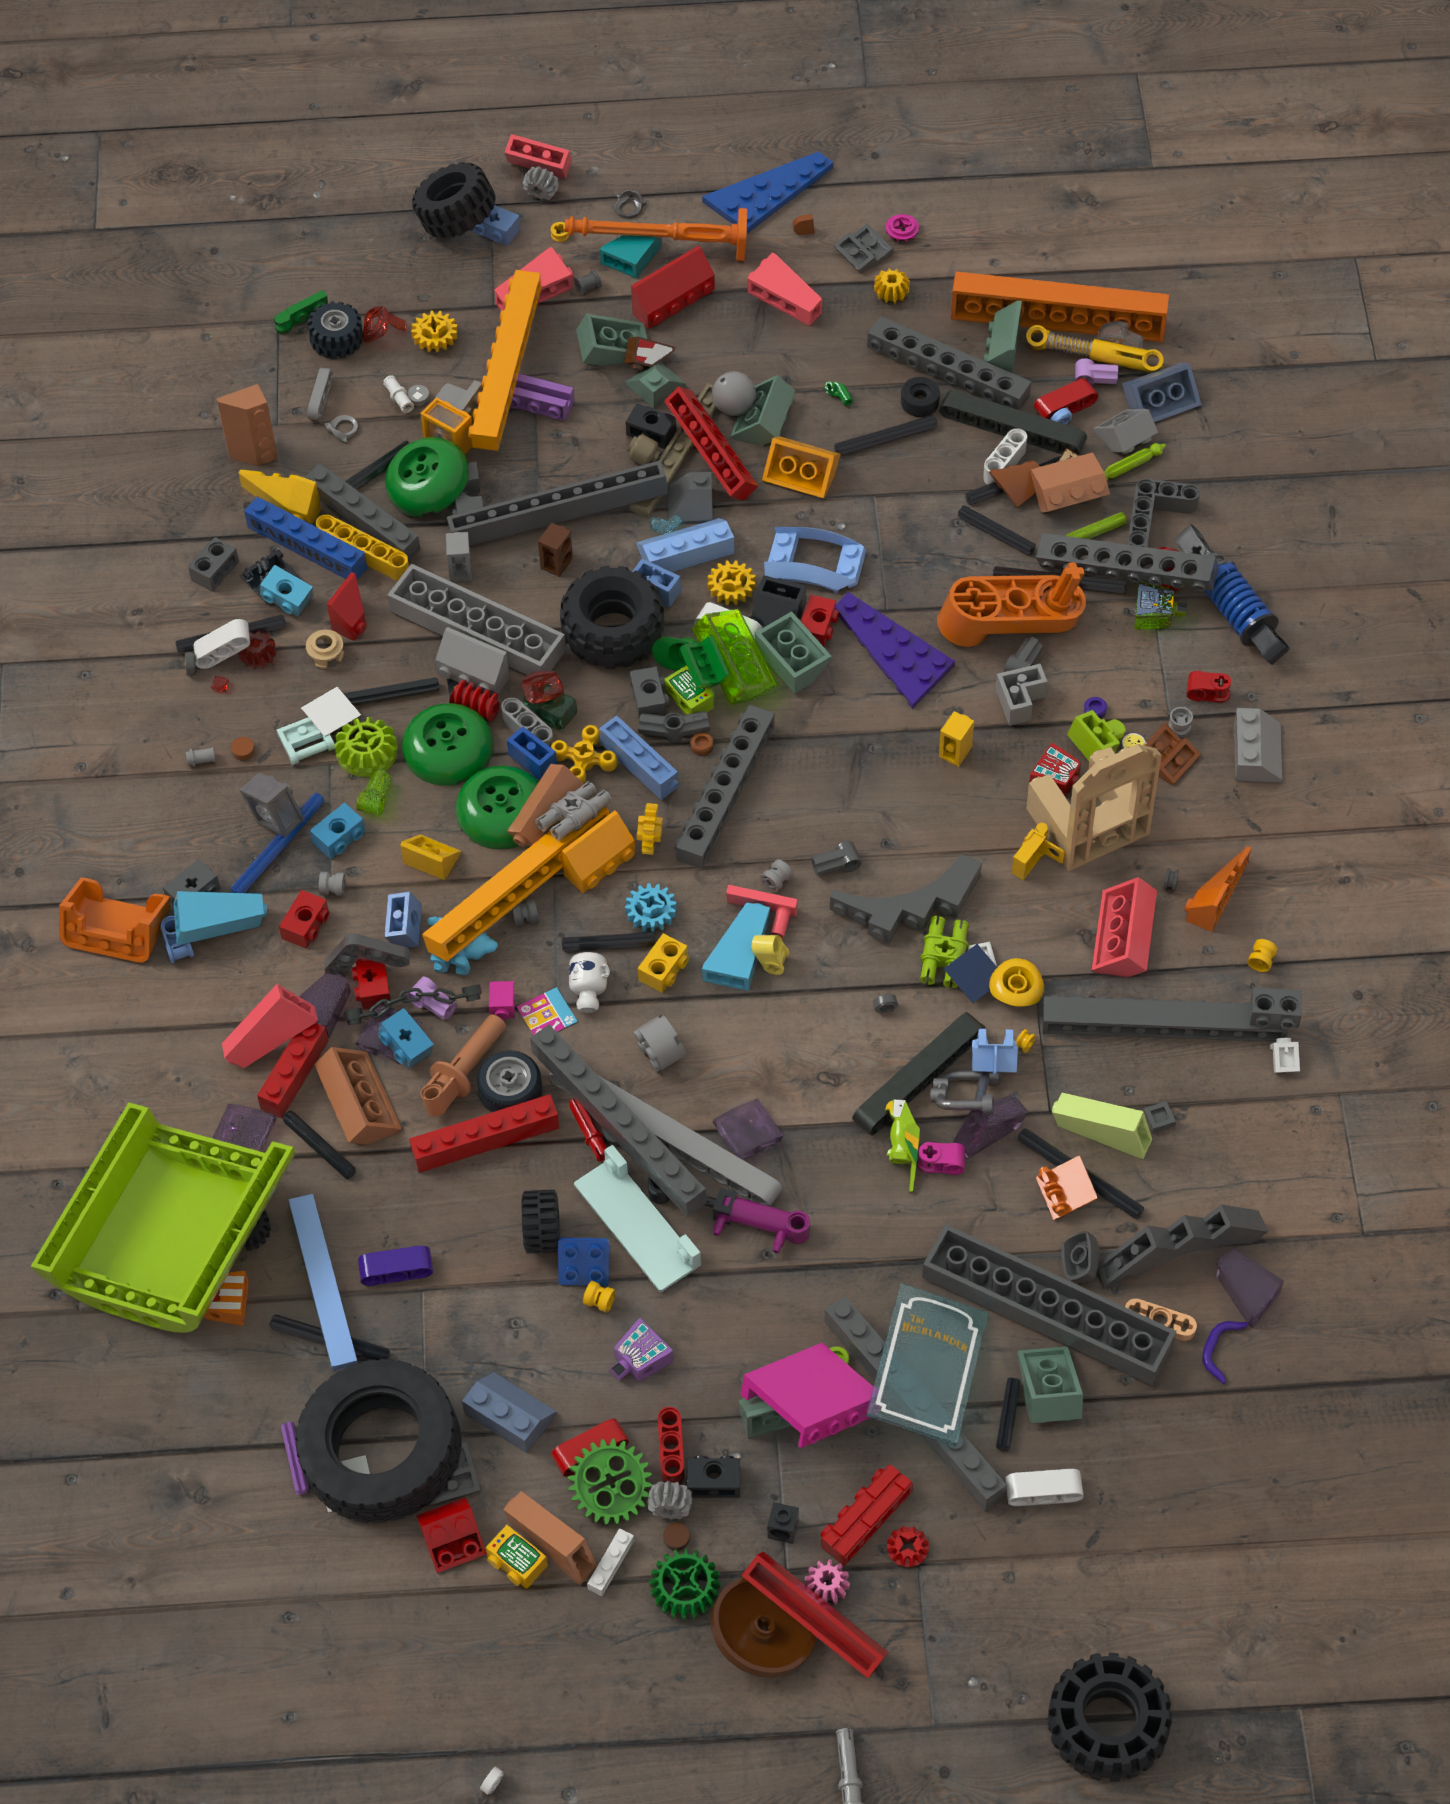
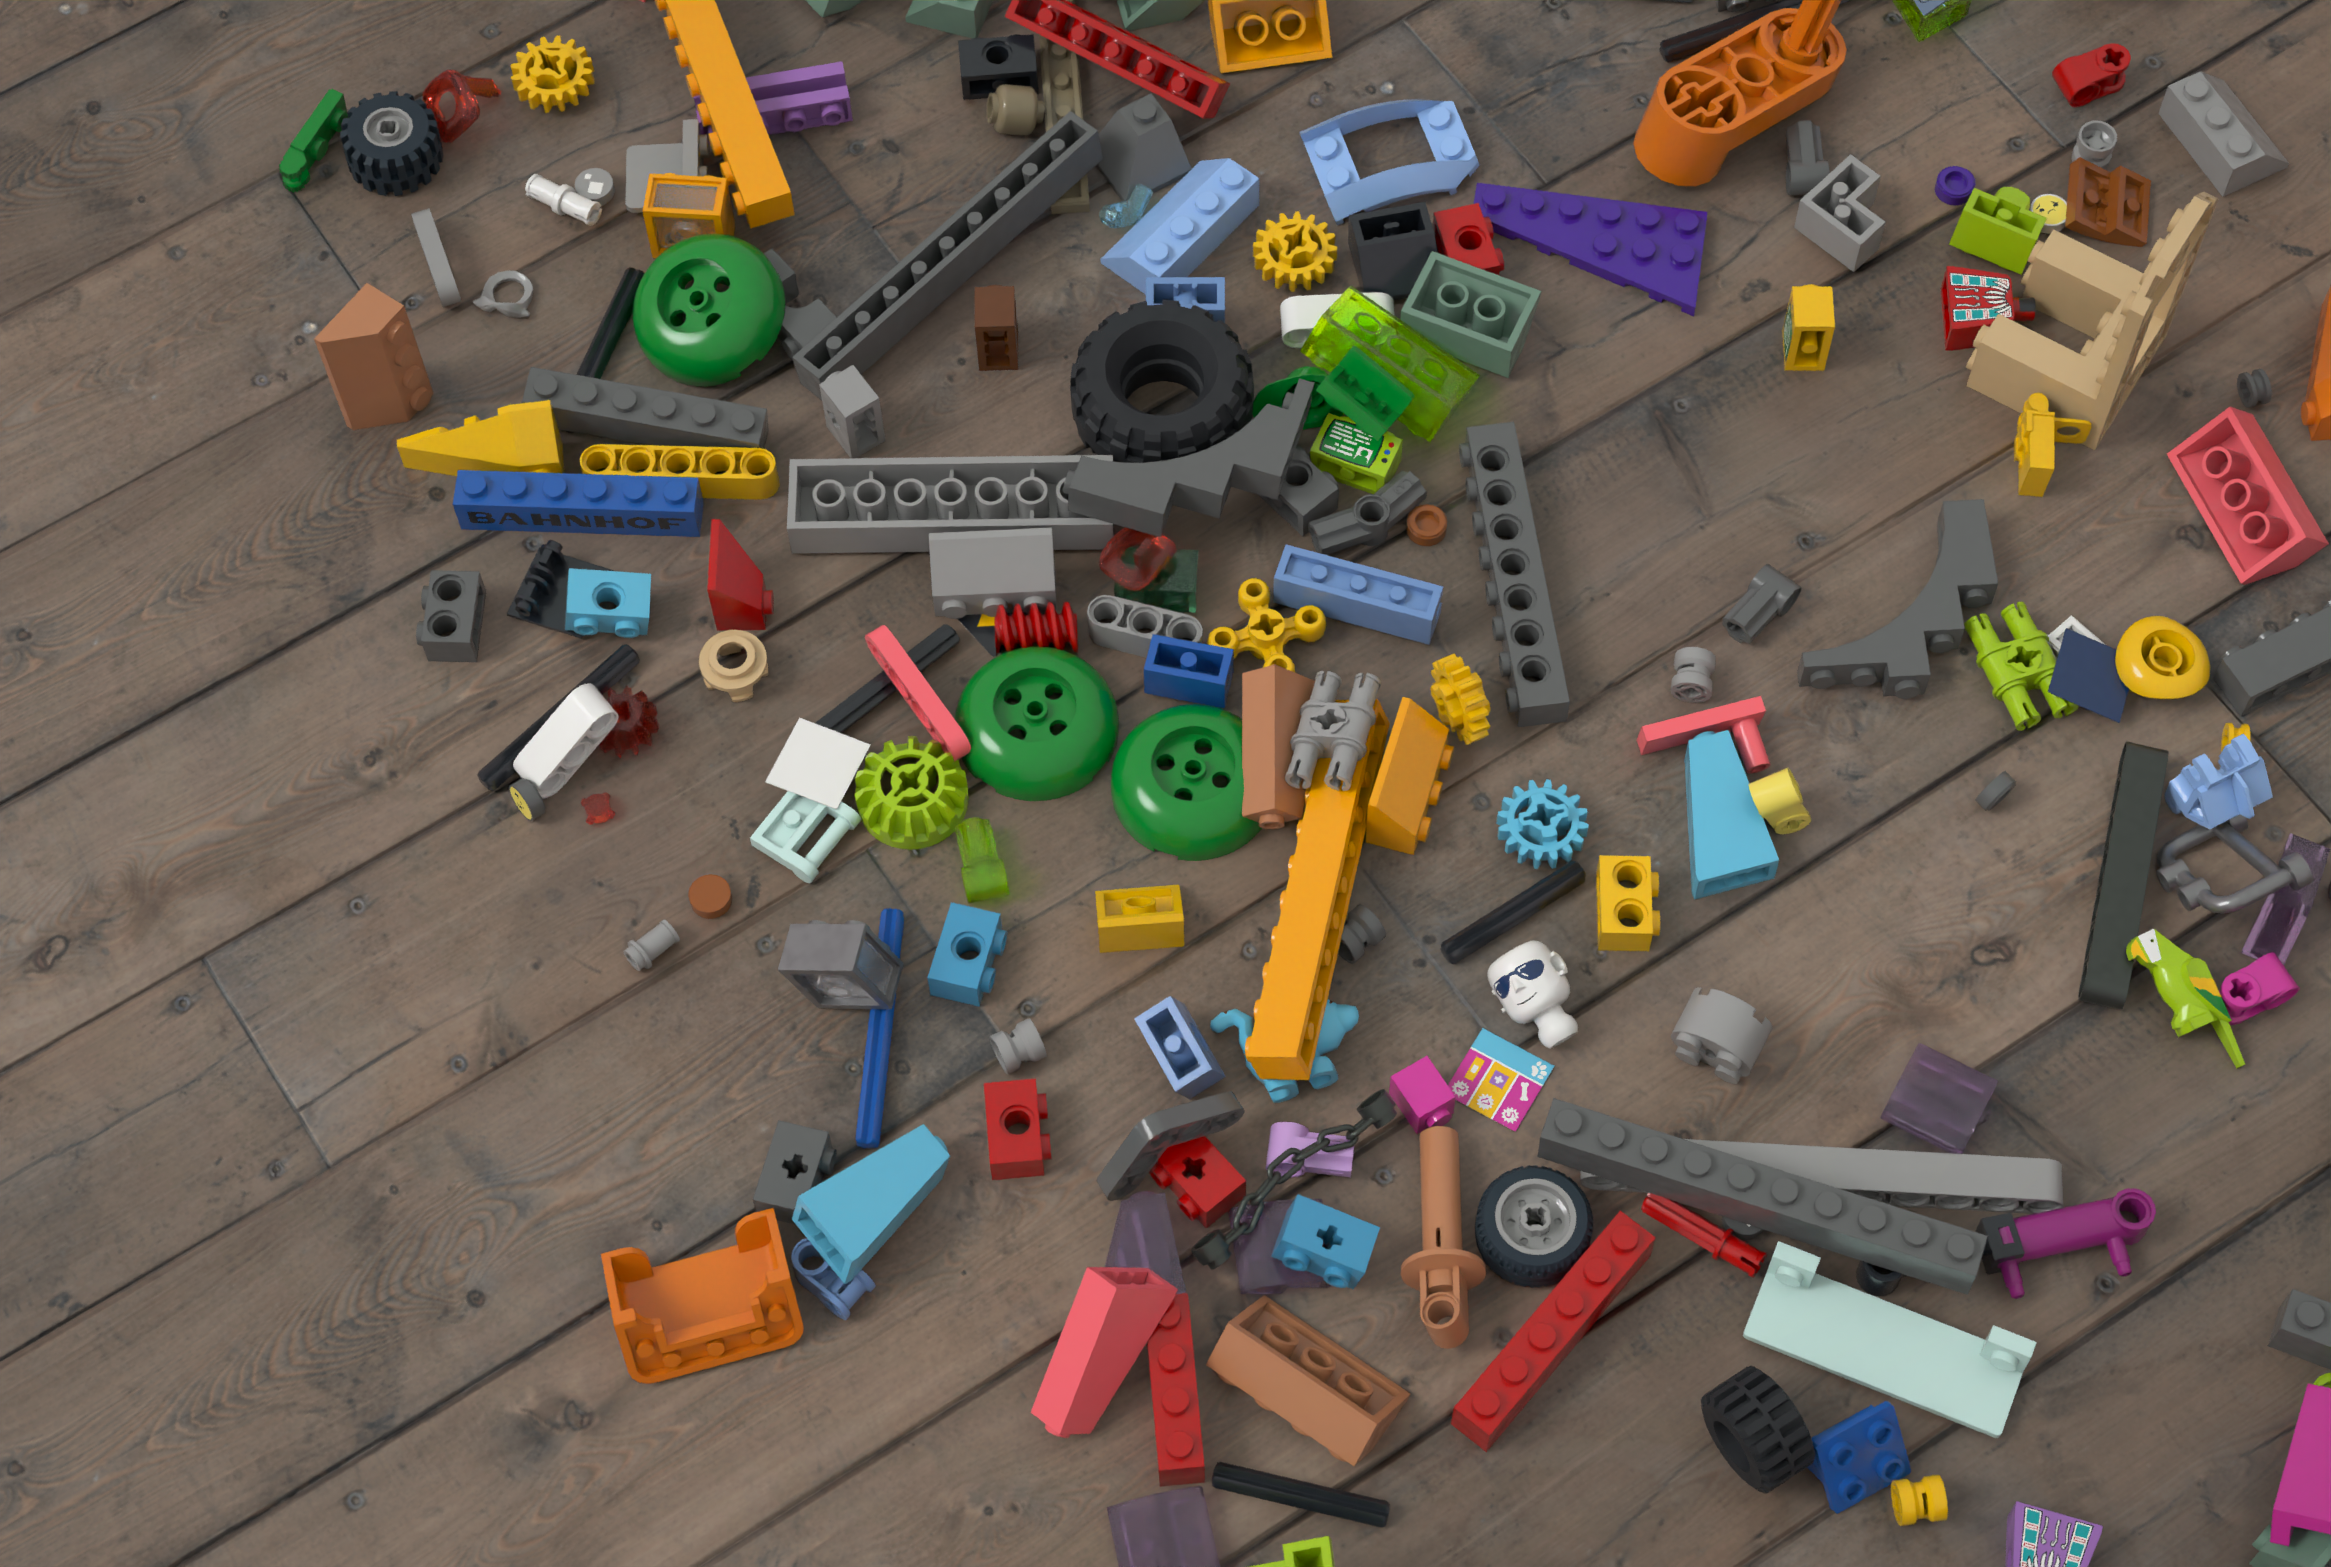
camera: 30 degrees left, 5 degrees up
none -> coral beam [865,625,971,762]
none -> dark grey arch [1063,379,1314,537]

